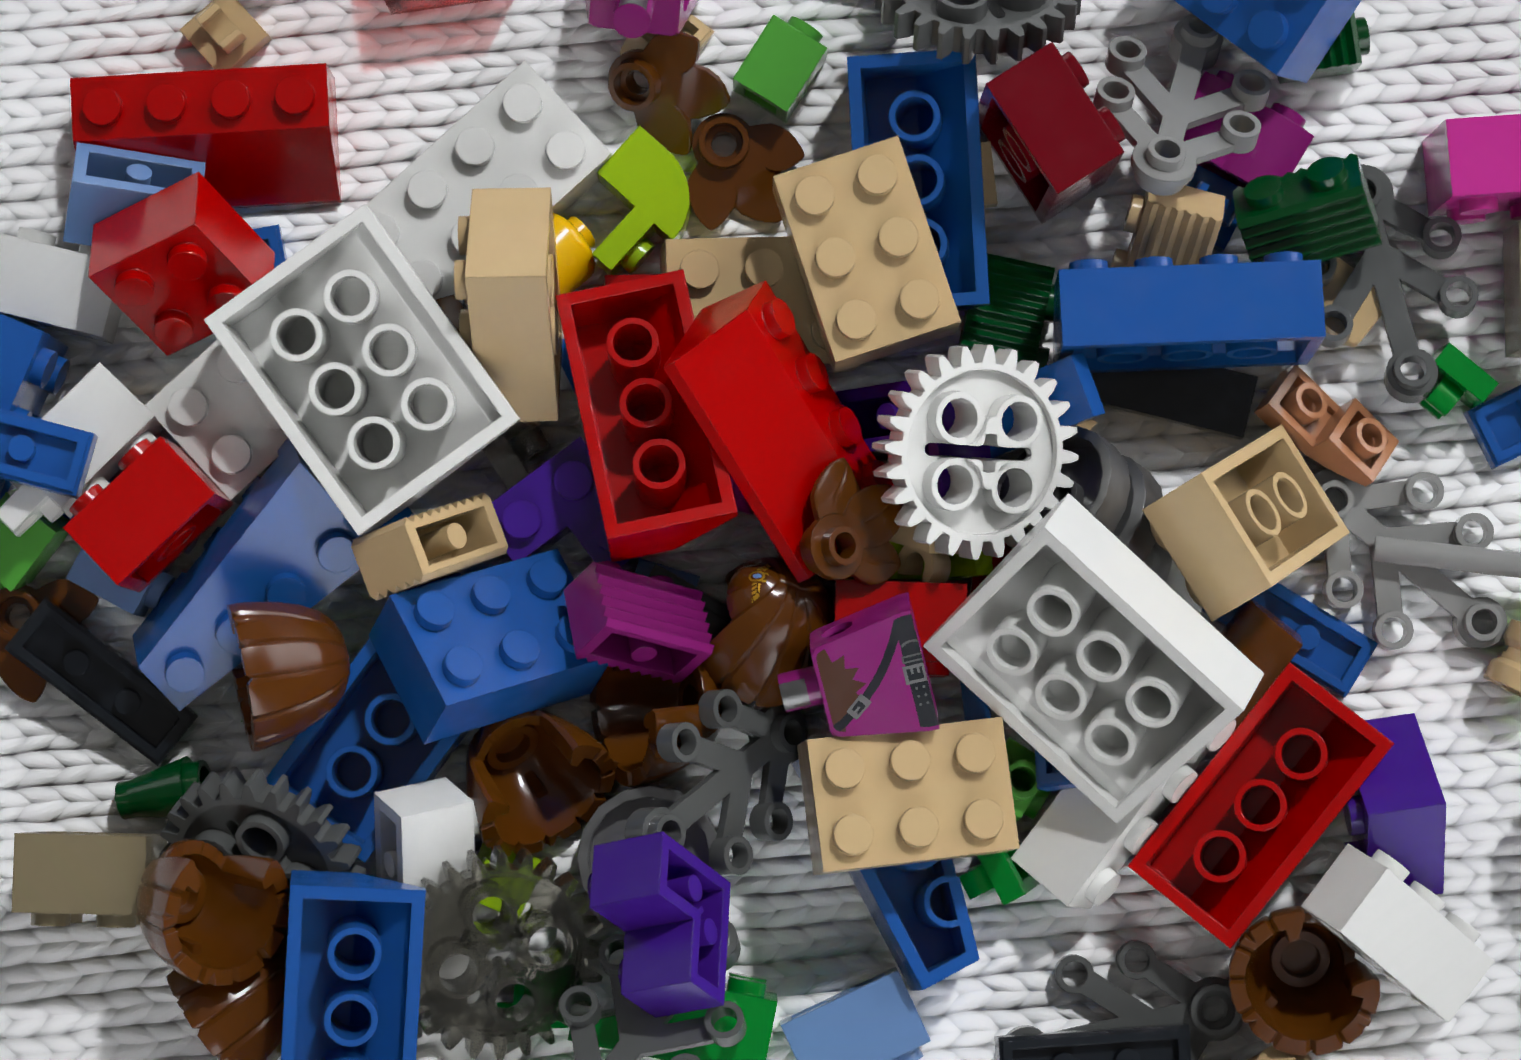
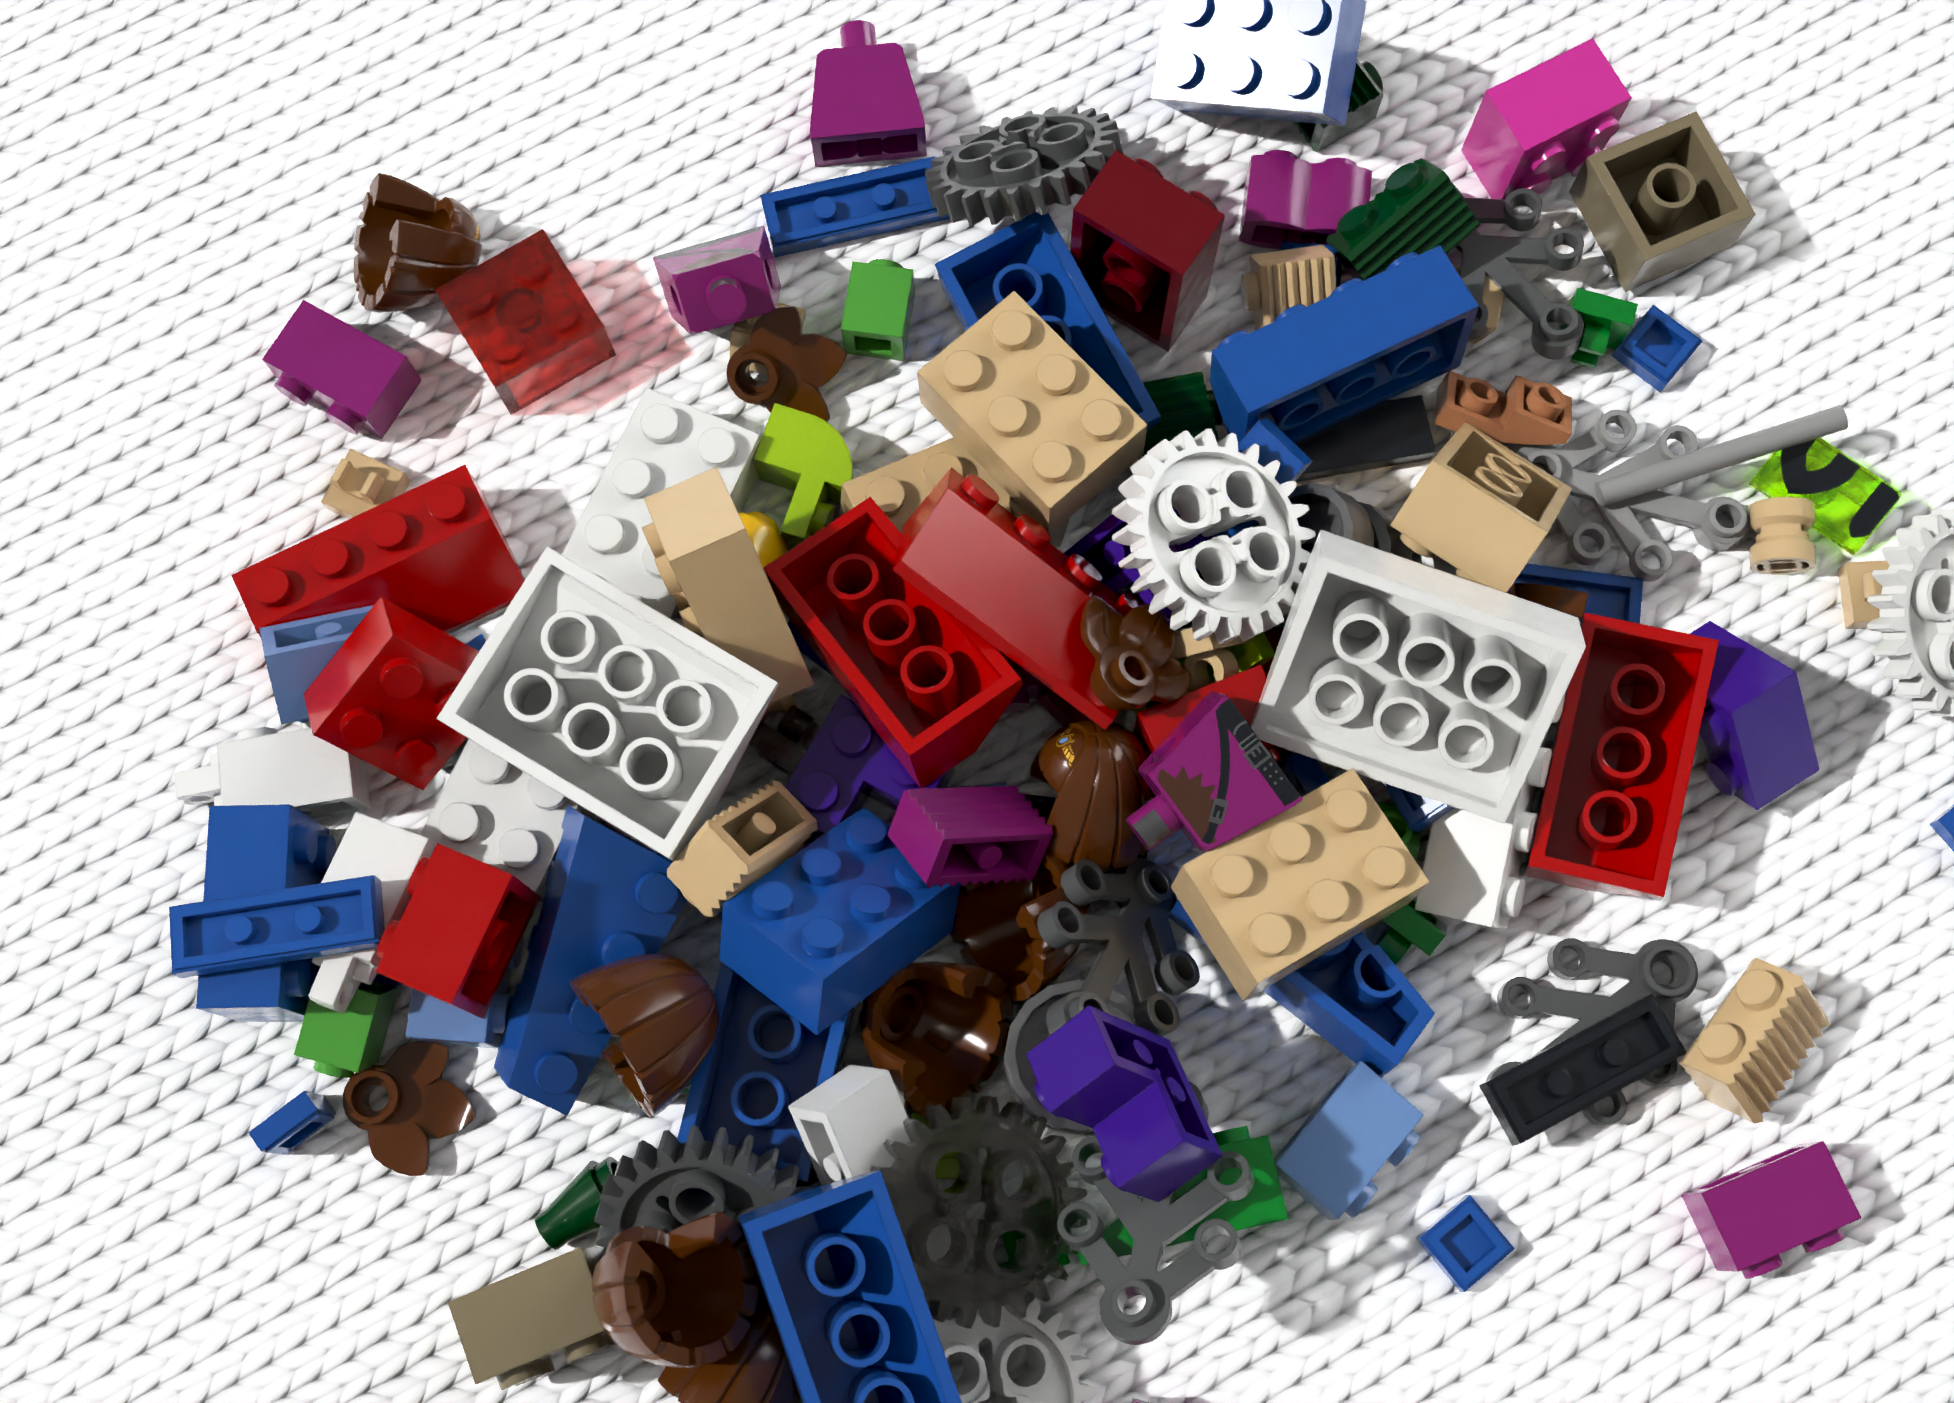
camera: 20 degrees left, 10 degrees down
black tile [4,596,198,766] -> none
reddish brown plate [688,113,805,231] -> none
light grey plant [1093,13,1272,196] -> none
reddish brown hair [1228,906,1380,1056] -> none
white brick [1301,844,1495,1023] -> none

